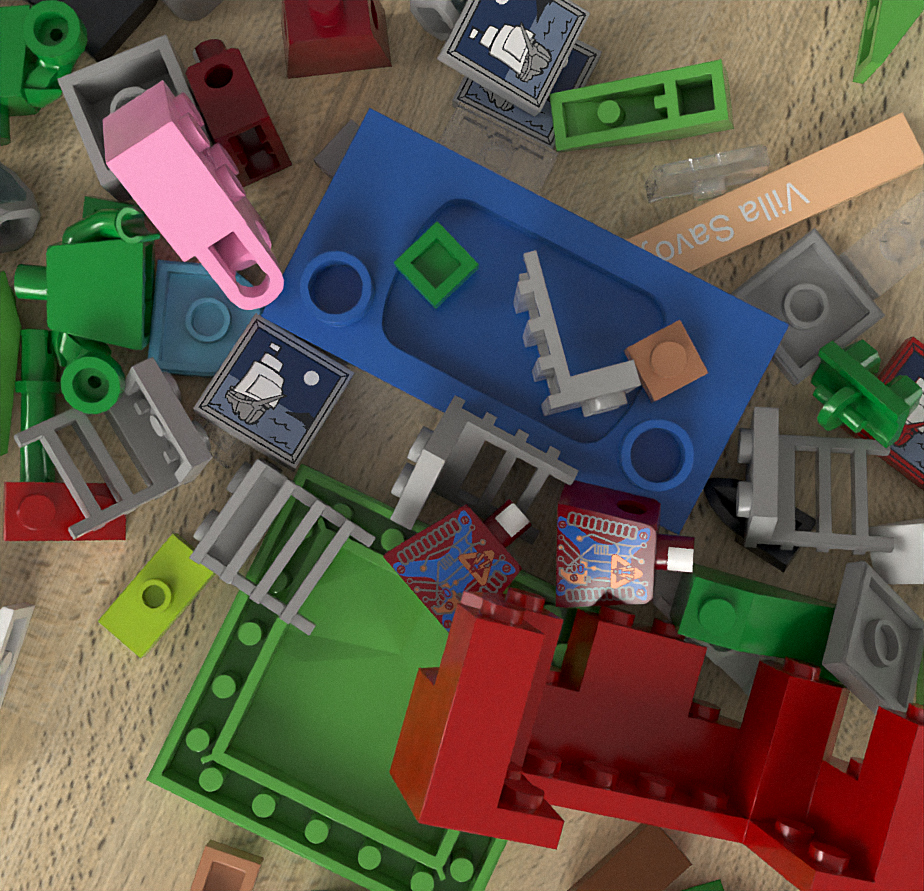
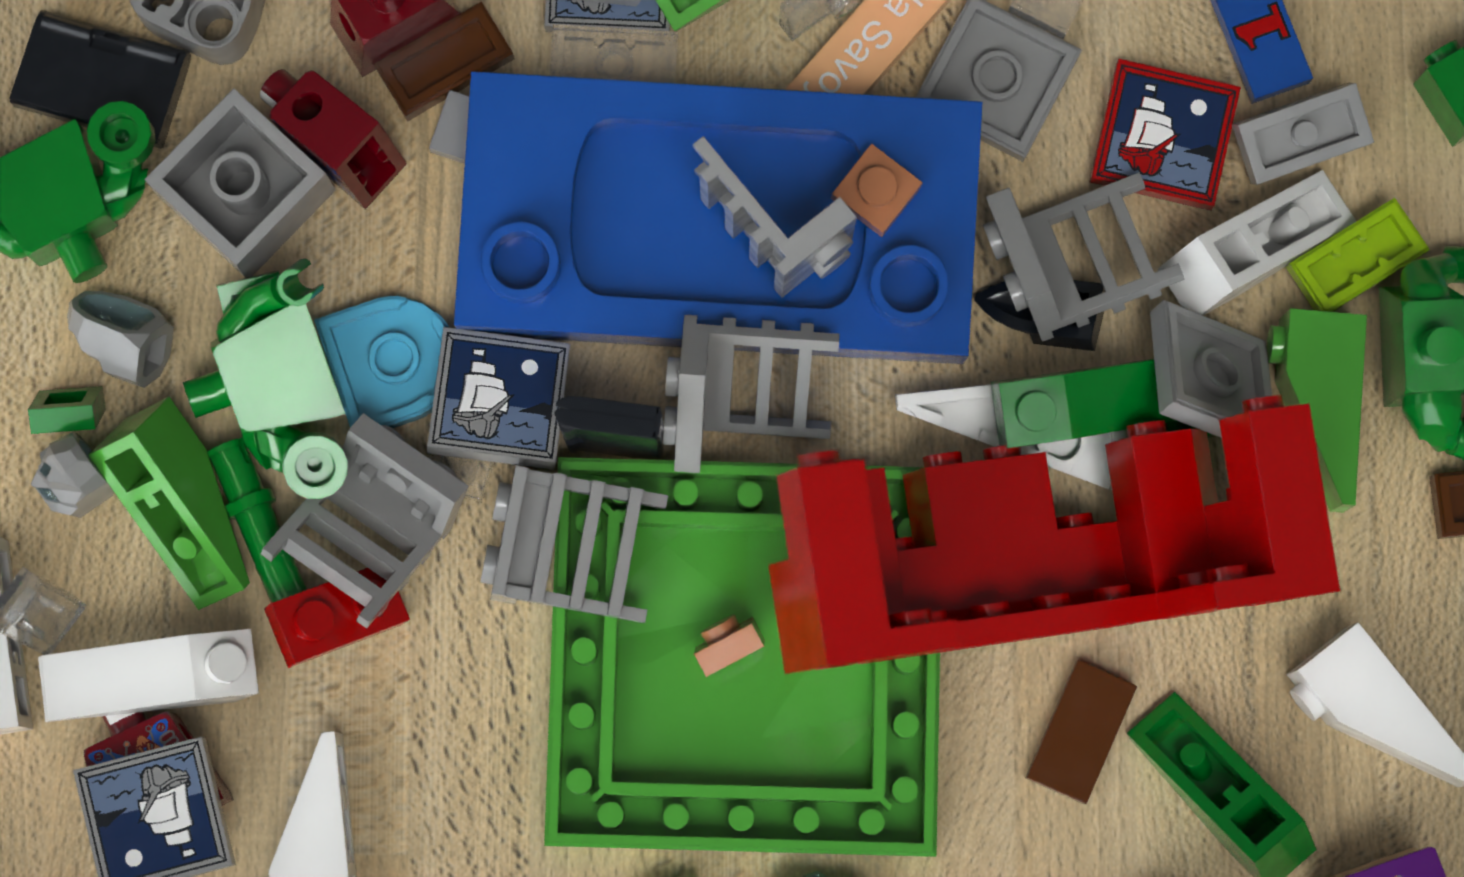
camera: 25 degrees left, 5 degrees down
lime plate [98,533,216,658] -> none
bright pink brick [102,80,284,310] -> none
torso [383,499,533,633] -> none
green tile [394,221,479,309] -> none
dark red torso [555,480,695,608] -> none
green hips [811,339,923,448] -> none
none -> reddish brown tile [374,1,515,122]
none -> black piece [554,396,664,460]
none -> nougat plate [694,614,765,677]

